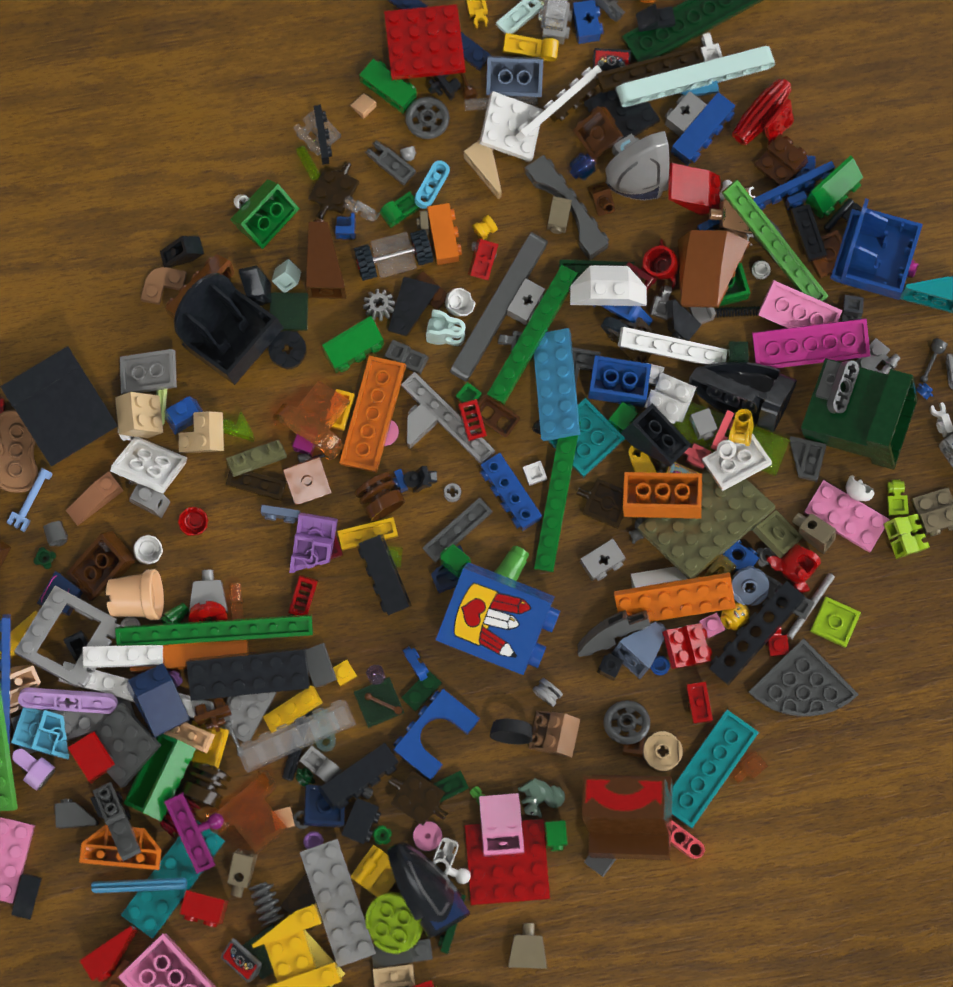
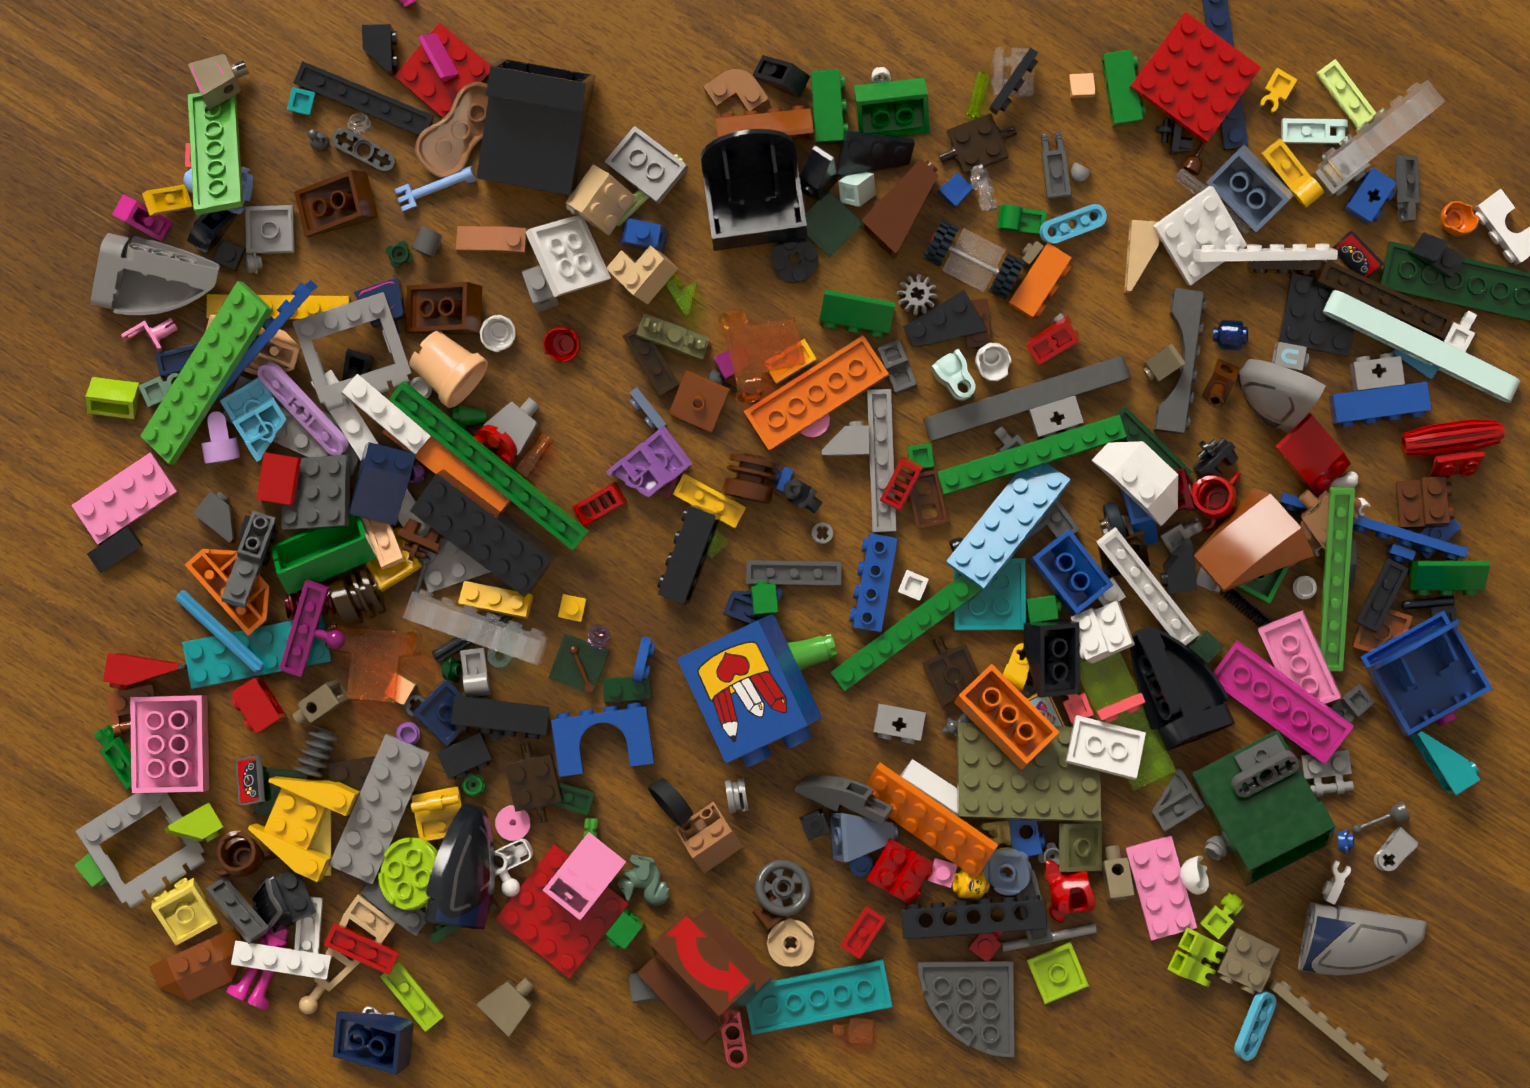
camera: 45 degrees right, 10 degrees up
dark grey slope [306,643,337,688] -> none
dark grey plate [405,97,450,139] -> none
yellow wheel [472,215,498,240] -> none
reddish brown plate [573,106,624,160] -> none
light grey brick [689,408,718,440] -> none
white plate [717,440,736,459] -> none
yellow piece [729,409,754,446] -> none
none -> green brick [811,69,848,145]
none -> black wing [836,131,915,177]
none -> black hips [1192,438,1238,477]
none -> light grey plate [1204,836,1228,860]

